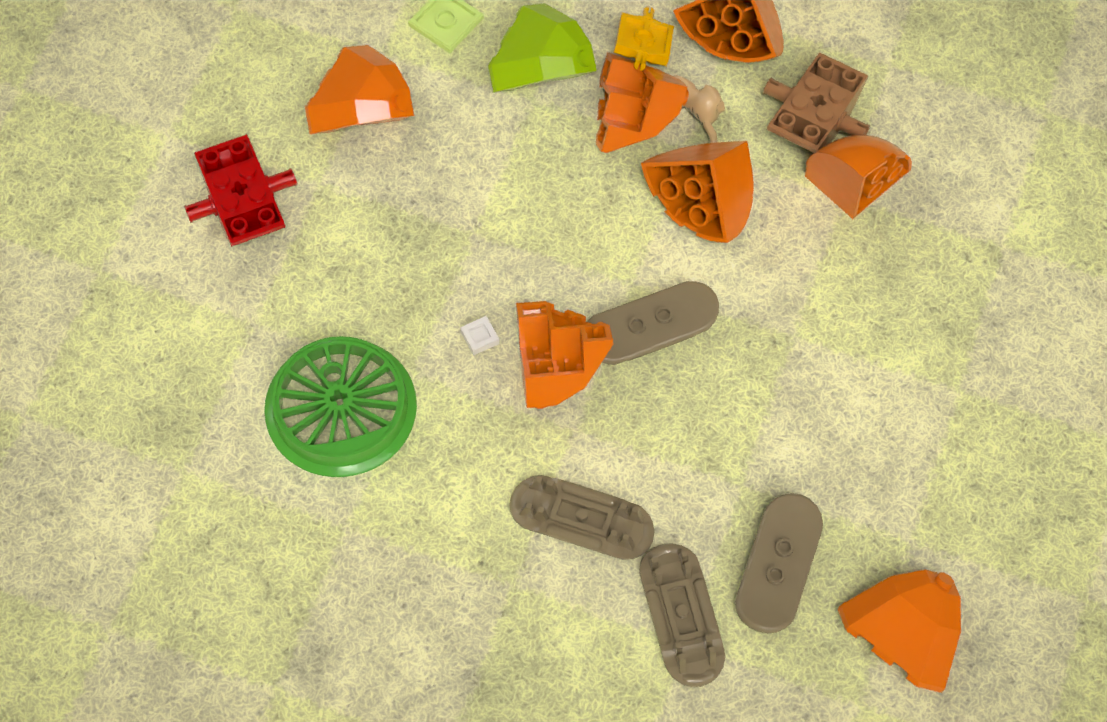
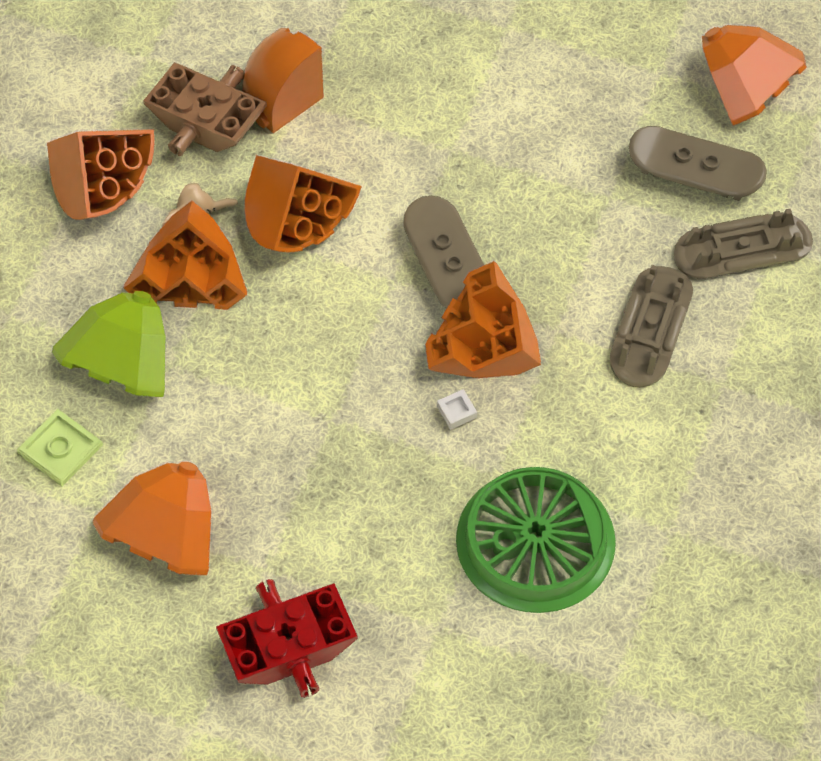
camera: 90 degrees left, 5 degrees down
yellow plate [614,6,674,71] -> none

